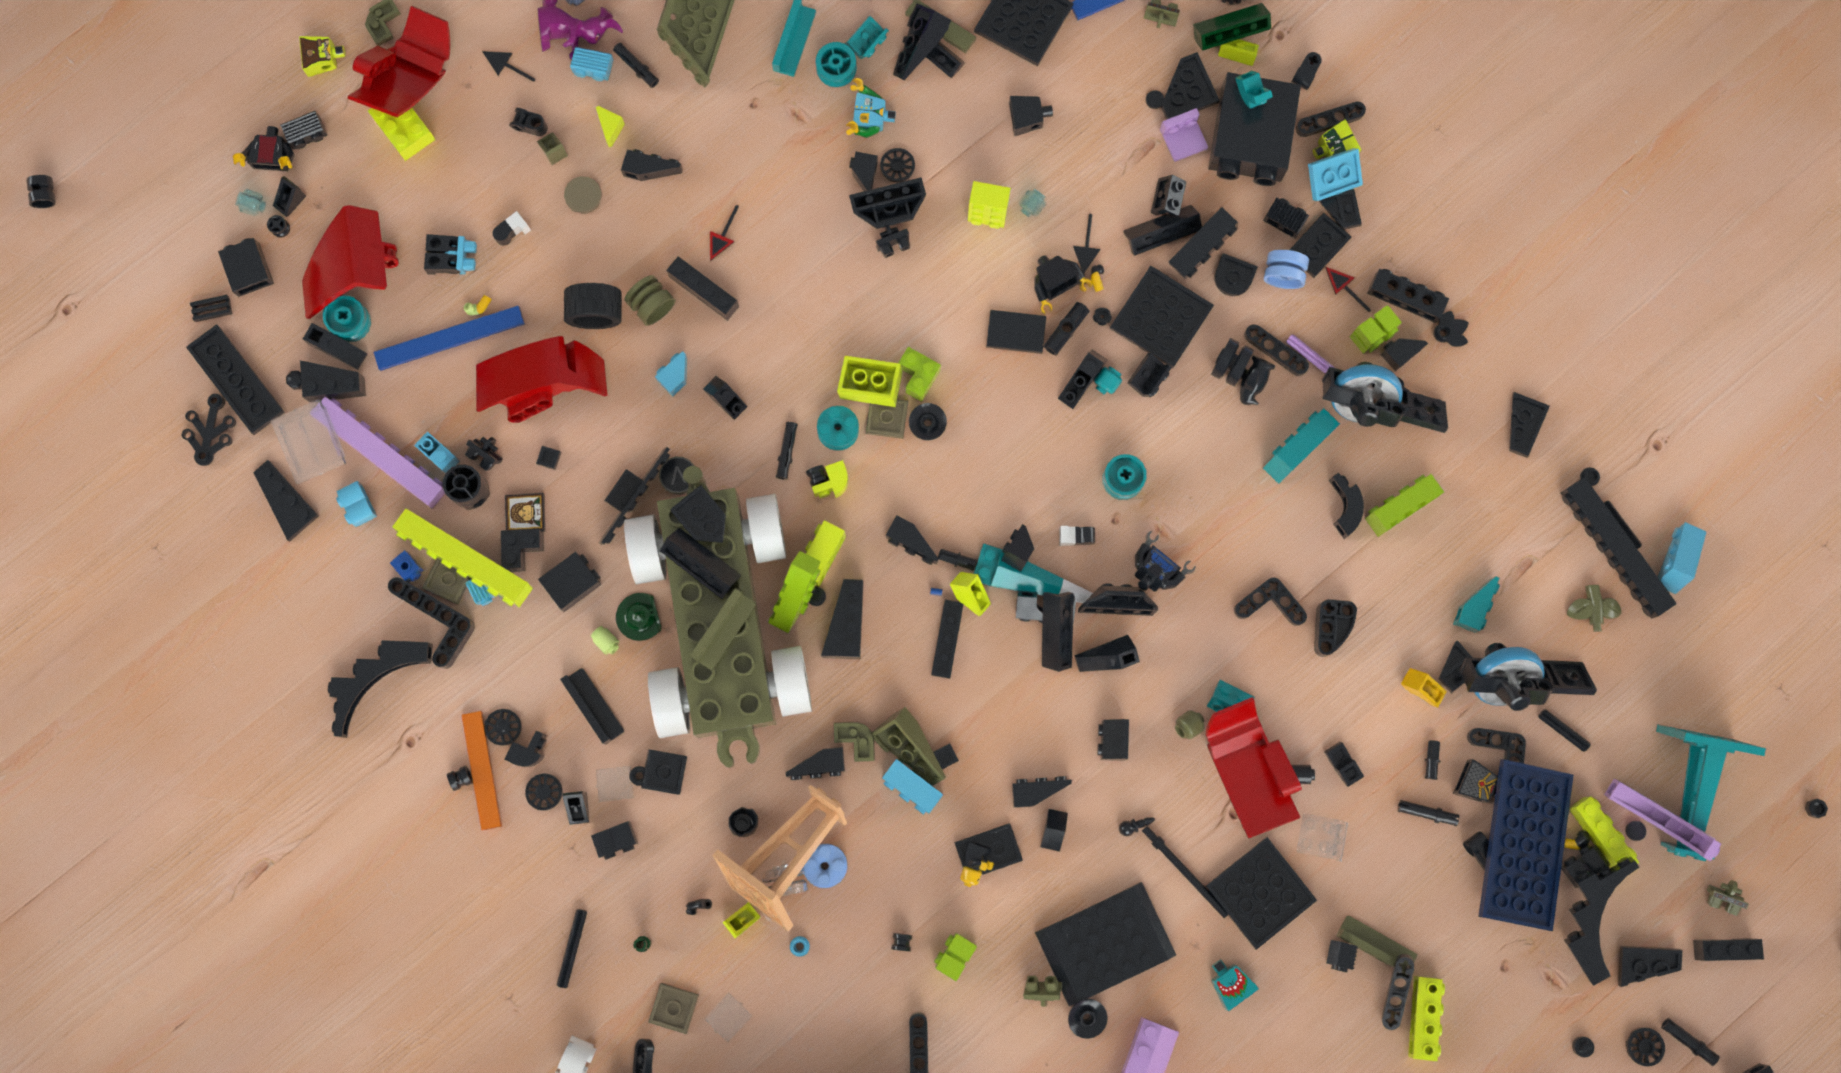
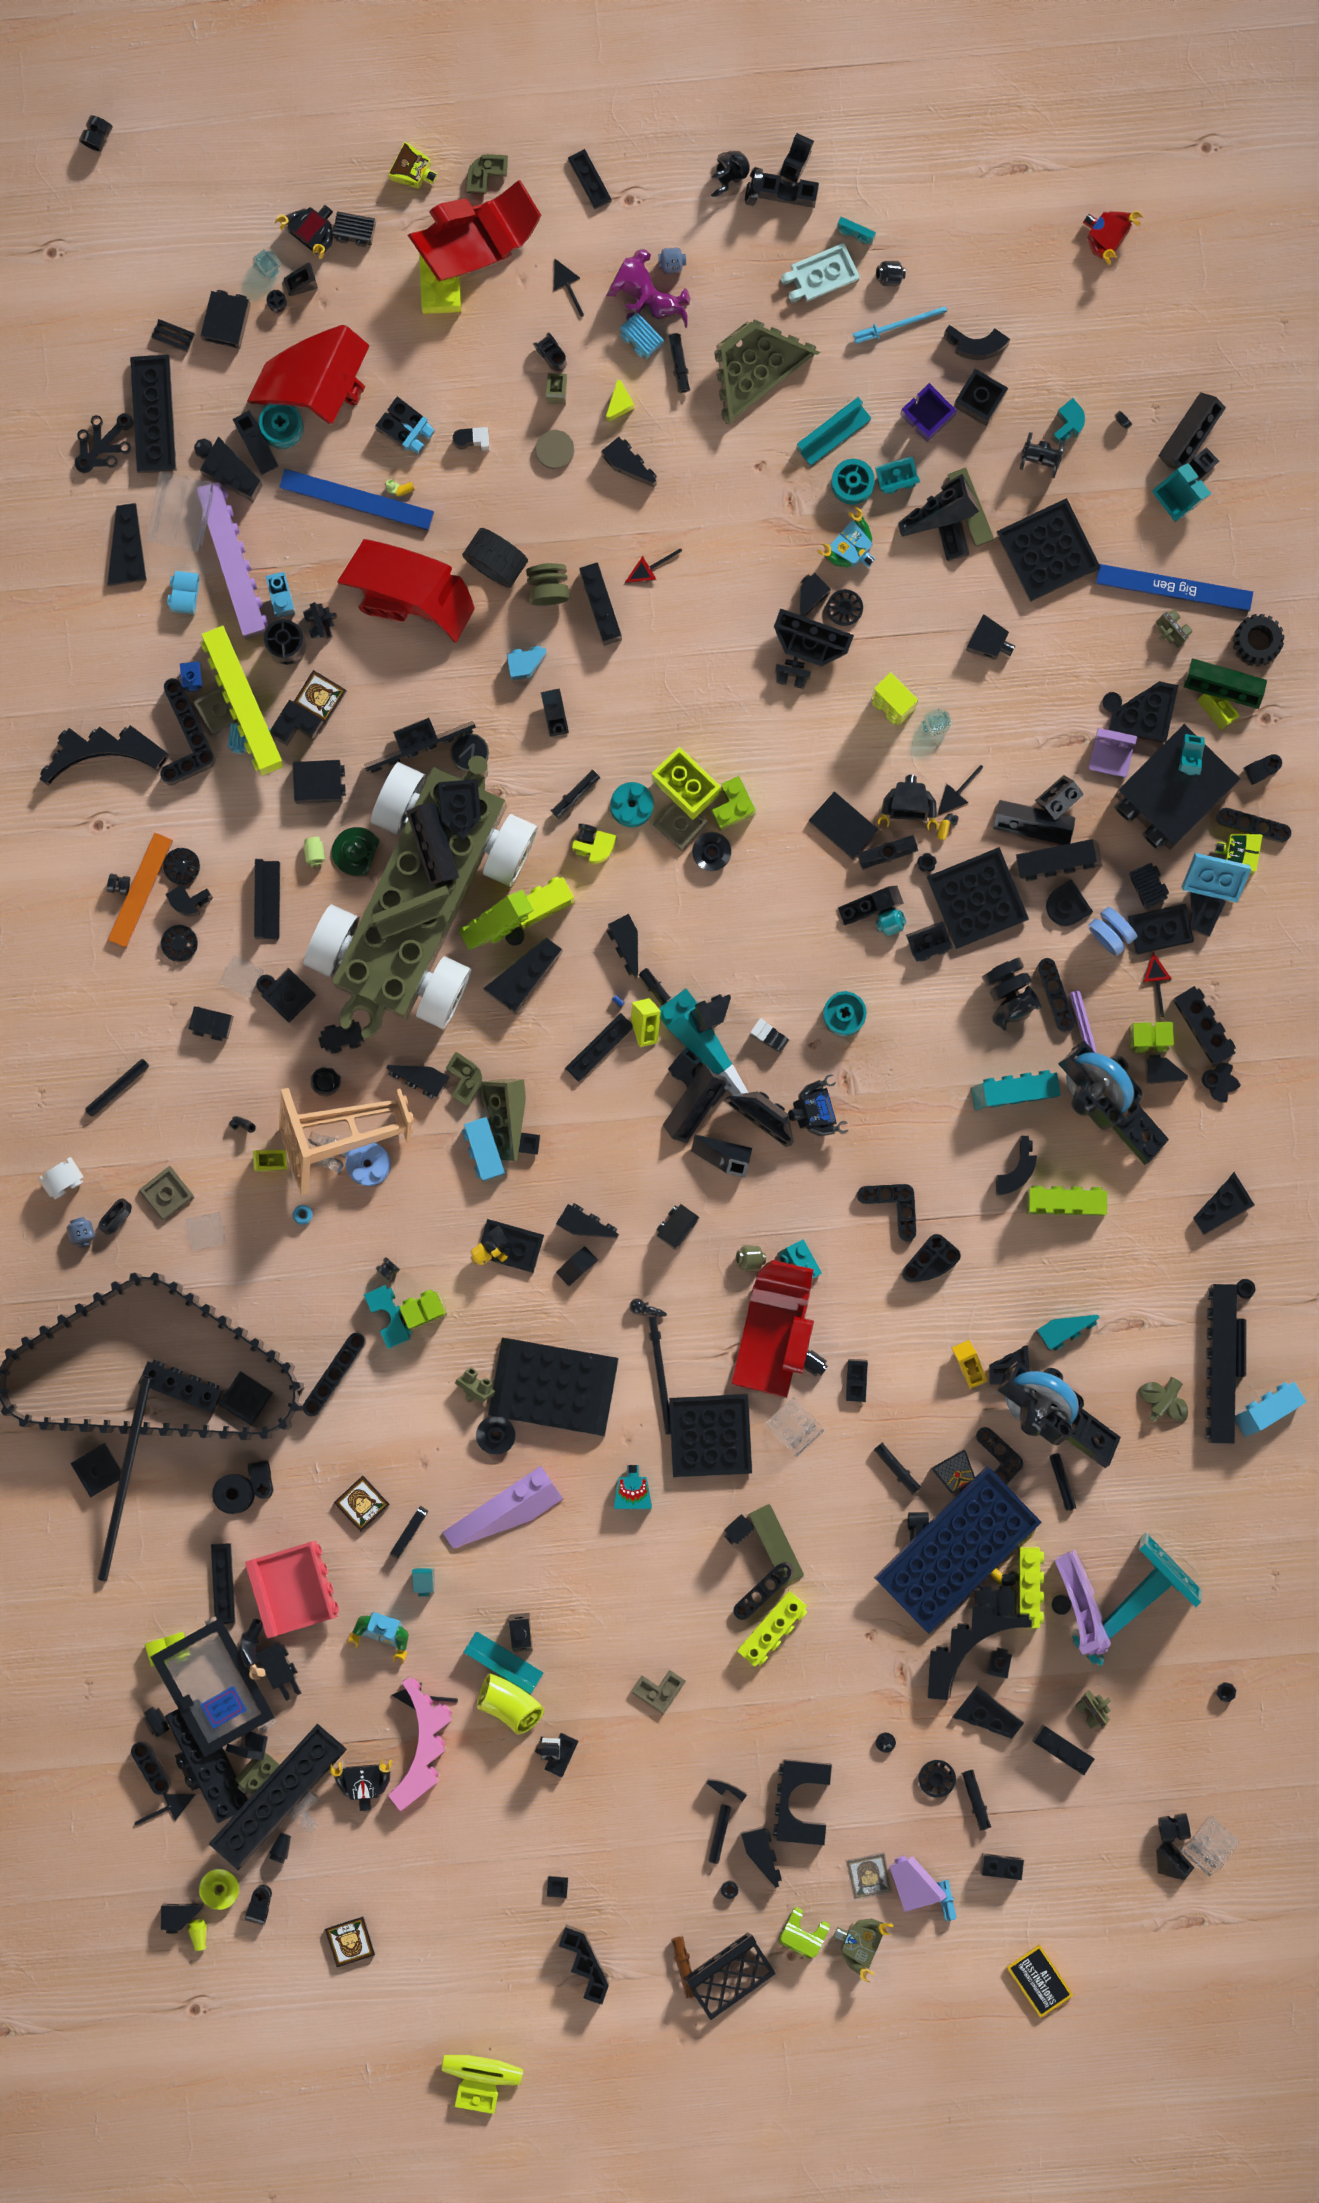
camera: 40 degrees right, 5 degrees up
black plate [536,446,562,470] -> none
black slope [562,791,589,825] -> none
dark green pin [633,936,652,952] -> none
black axle [1425,740,1441,780] -> none
none -> black brick [318,1019,365,1054]
none -> teal arch [364,1285,412,1349]
none -> black brick [987,1647,1012,1679]

